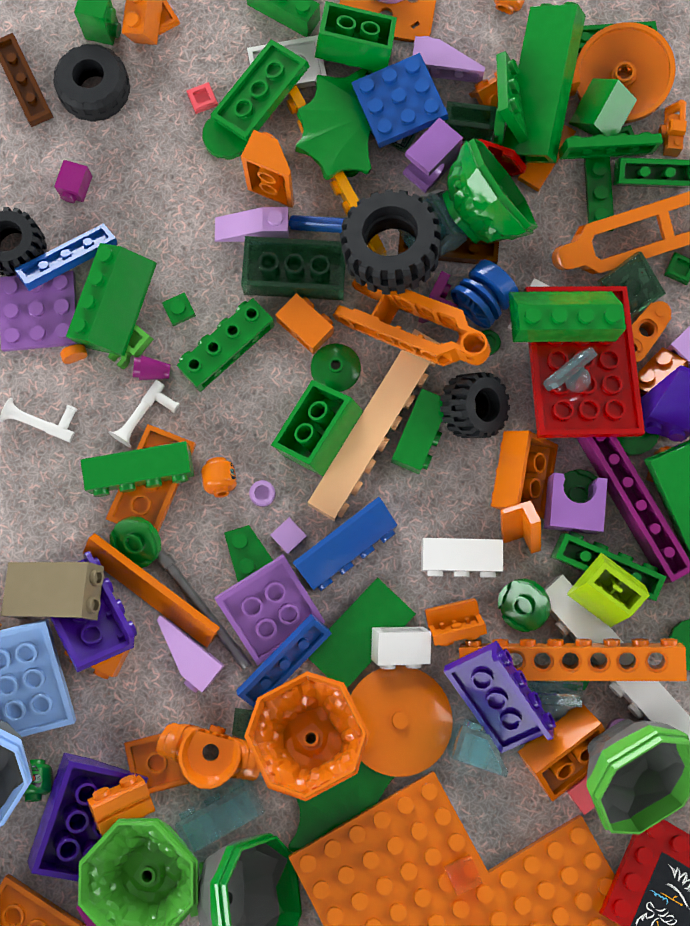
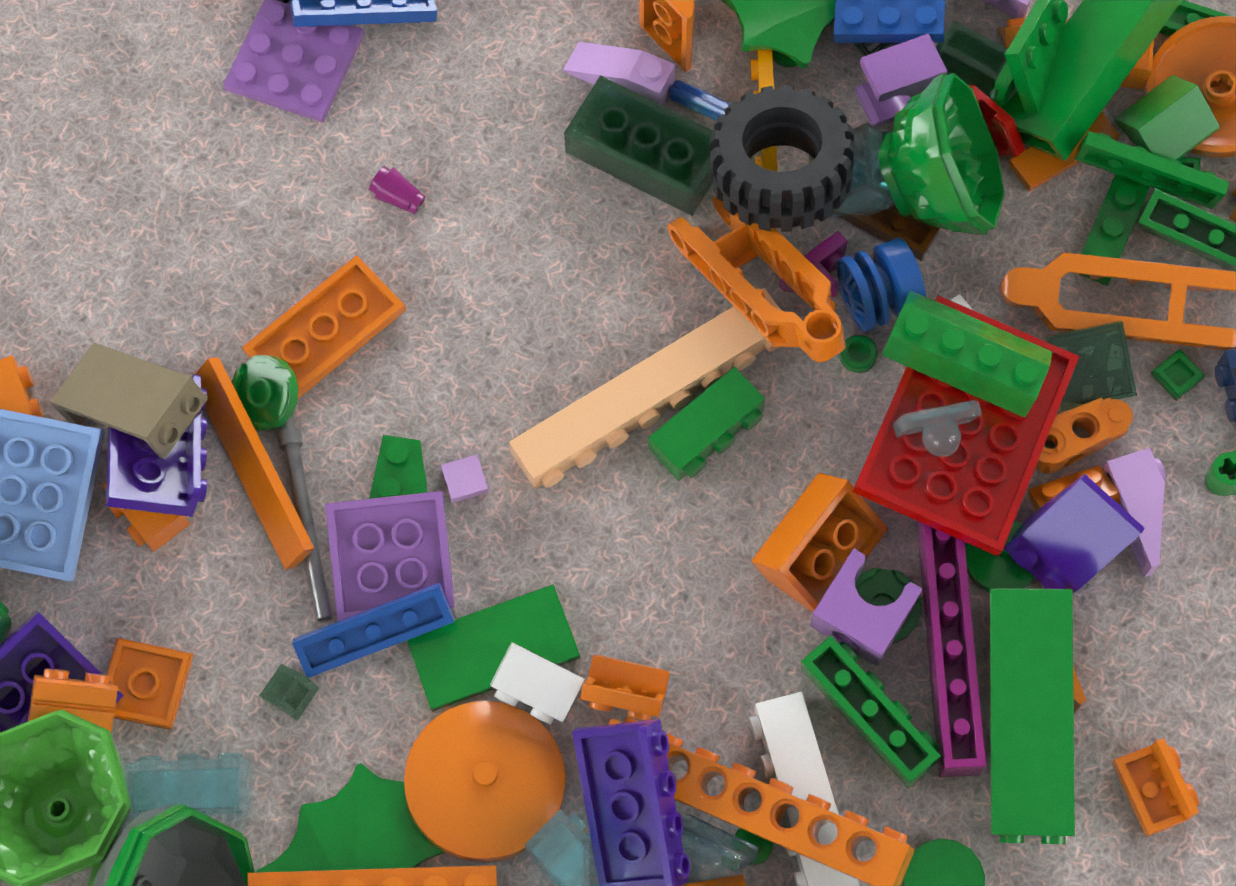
camera: 30 degrees right, 10 degrees down
white piece [0,398,78,443] -> none
orange tile [60,344,88,364] -> none
green slope [66,243,157,356] -> none
green brick [80,441,194,497] -> none
bright green plate [108,324,154,369] -> none
white piece [109,380,180,448] -> none
lavender slope [157,616,225,693] -> none
orange piece [157,723,261,789] -> none
green plate [162,292,196,327] -> none
green brick [177,298,275,392] -> none
orange head [201,457,237,498] -> none
orange rock [244,671,370,801] -> none
lavender tile [249,480,276,507] -> none
green brick [271,380,363,477] -> none
orange brick [275,293,334,354] -> none
blue slope [293,497,397,591] -> none
green dish [311,343,361,392] -> none
white brick [421,538,503,578] -> none
black tyre [440,372,510,438] -> none
green tile [497,578,551,632] -> none
orange panel [500,500,541,554] -> none
lime slope [567,553,650,627] -> none

